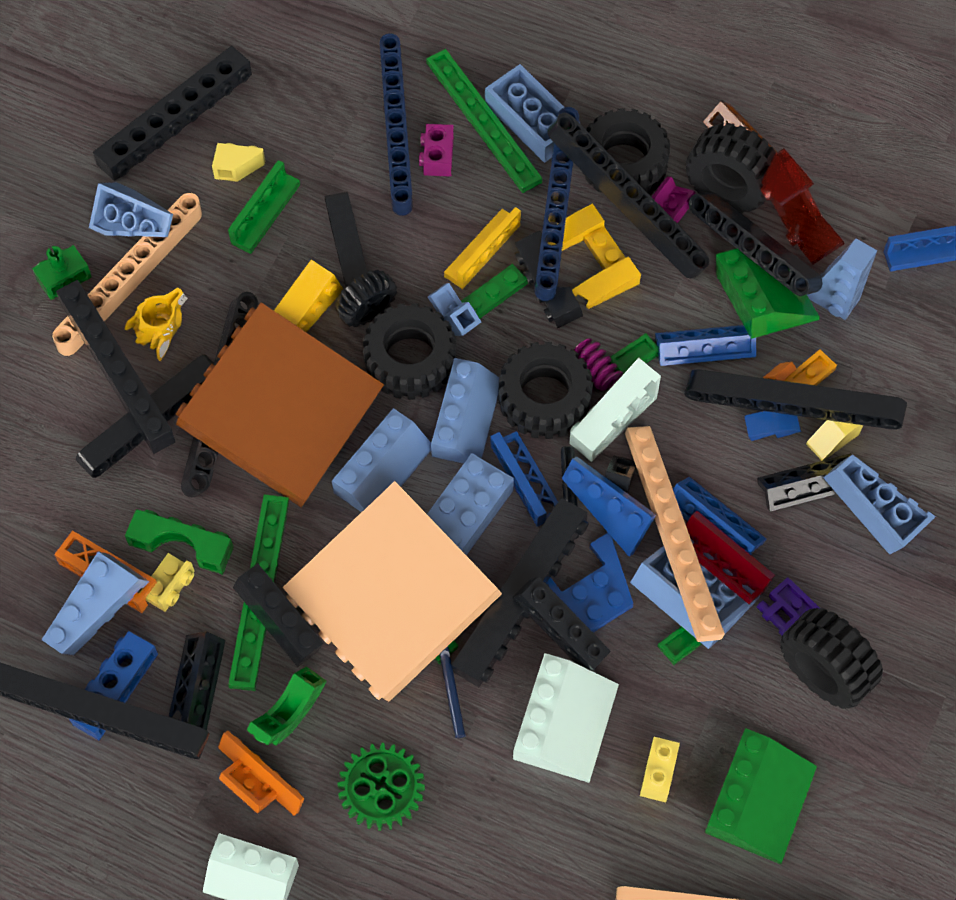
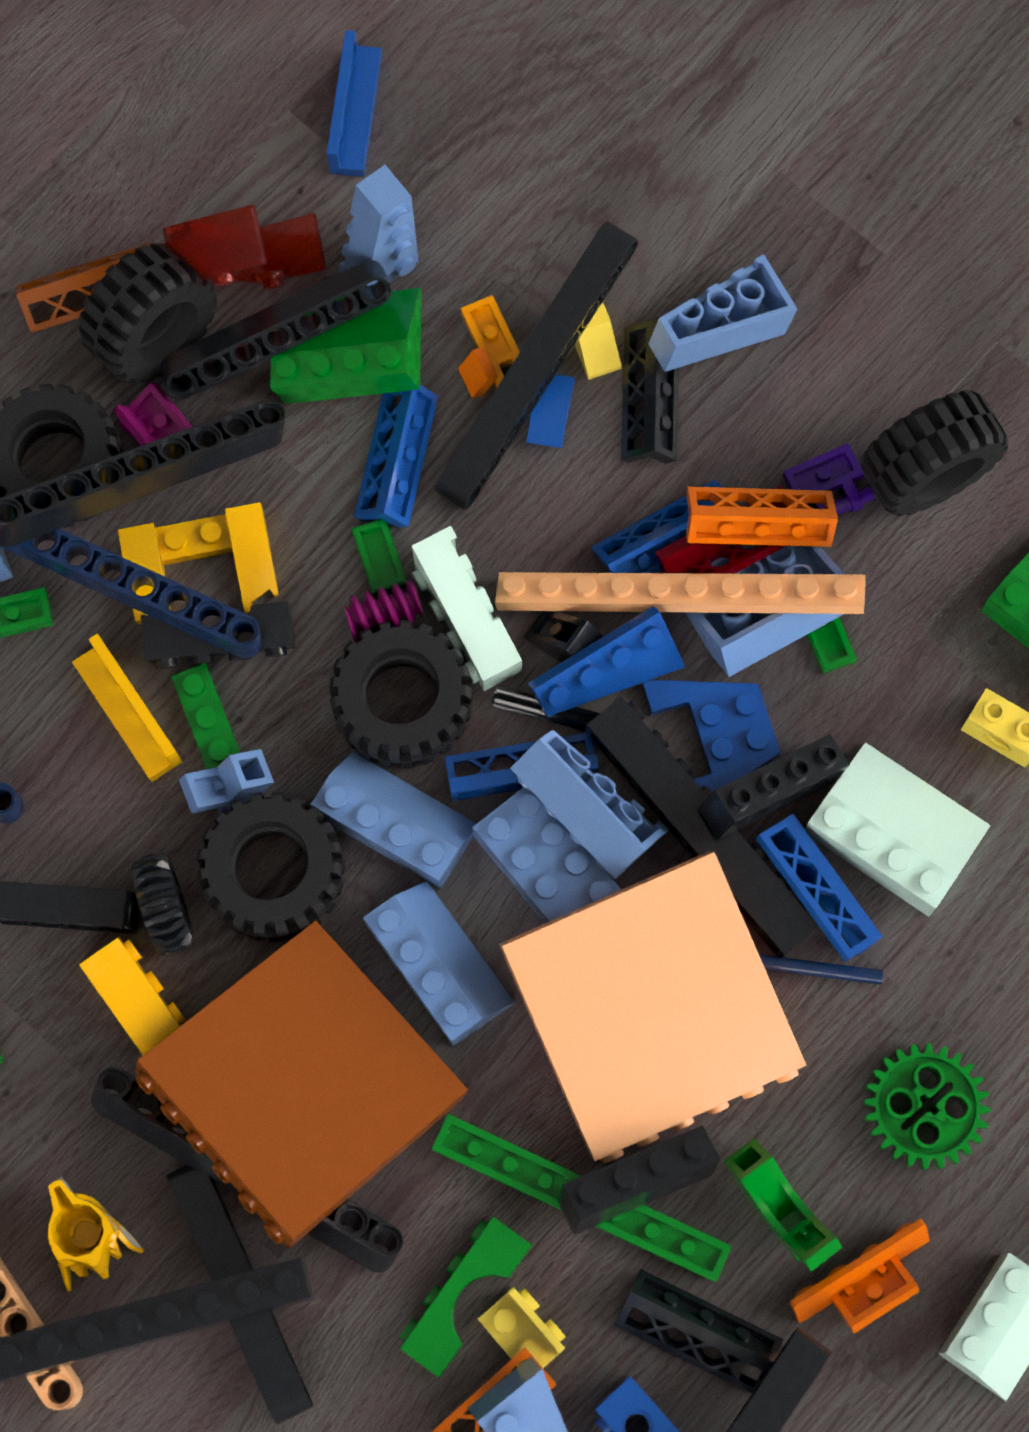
camera: 70 degrees left, 10 degrees up
none -> medium blue wedge [510,730,669,879]
none -> orange fence [686,486,838,547]
none -> blue fence [756,814,883,962]

